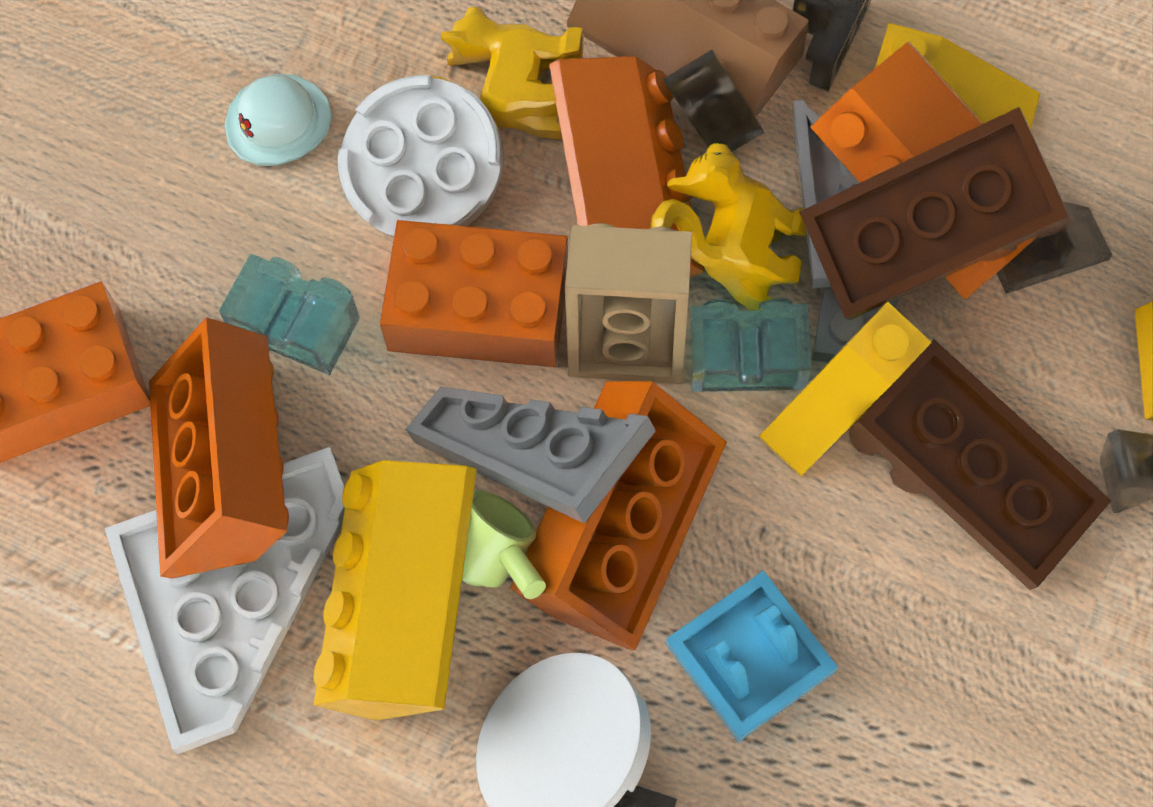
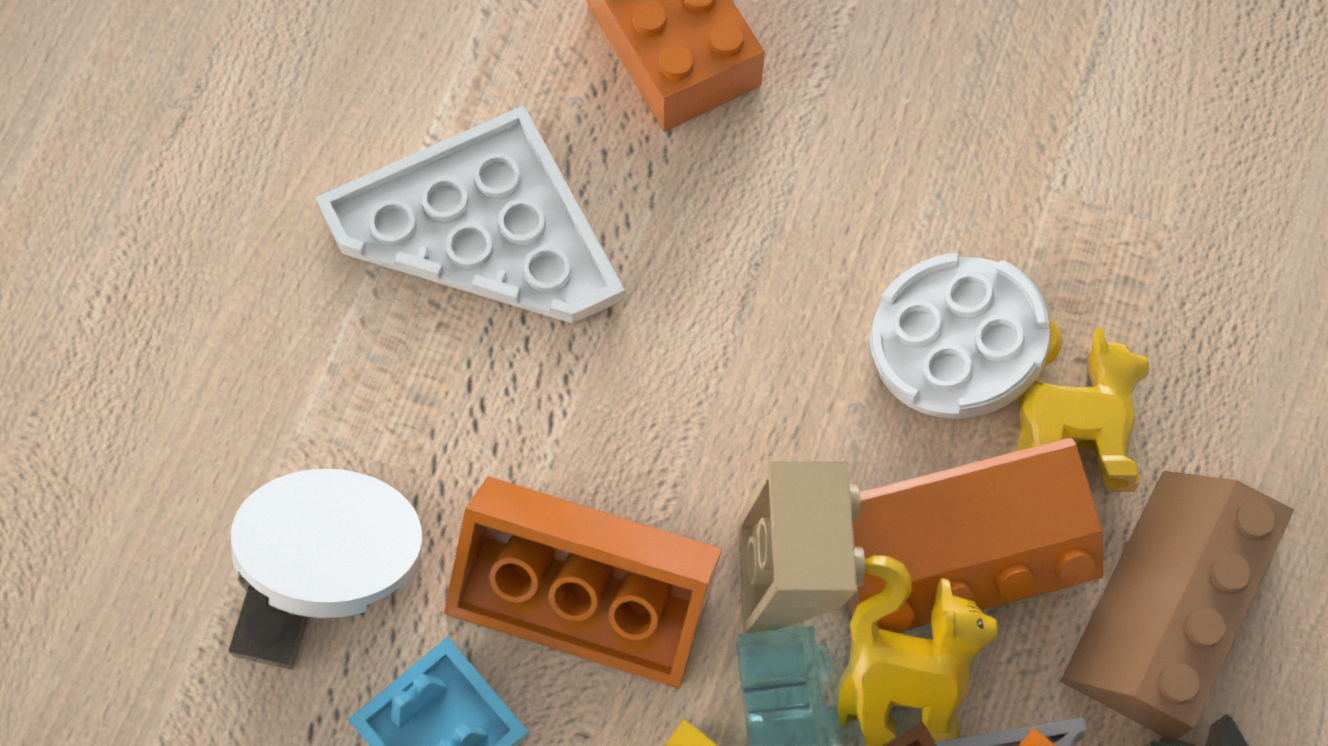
camera: 80 degrees right, 0 degrees up
orange slope [149,317,289,579] -> none
clear light blue brick [219,254,360,375] -> none
light aqua hat [224,74,333,166] -> none
yellow slope [313,460,477,721] -> none
orange brick [380,220,568,368] -> none
light grey wing [405,387,656,523] -> none
yellowish green piece [462,490,546,599] -> none
clear smoke slope [663,50,765,152] -> none

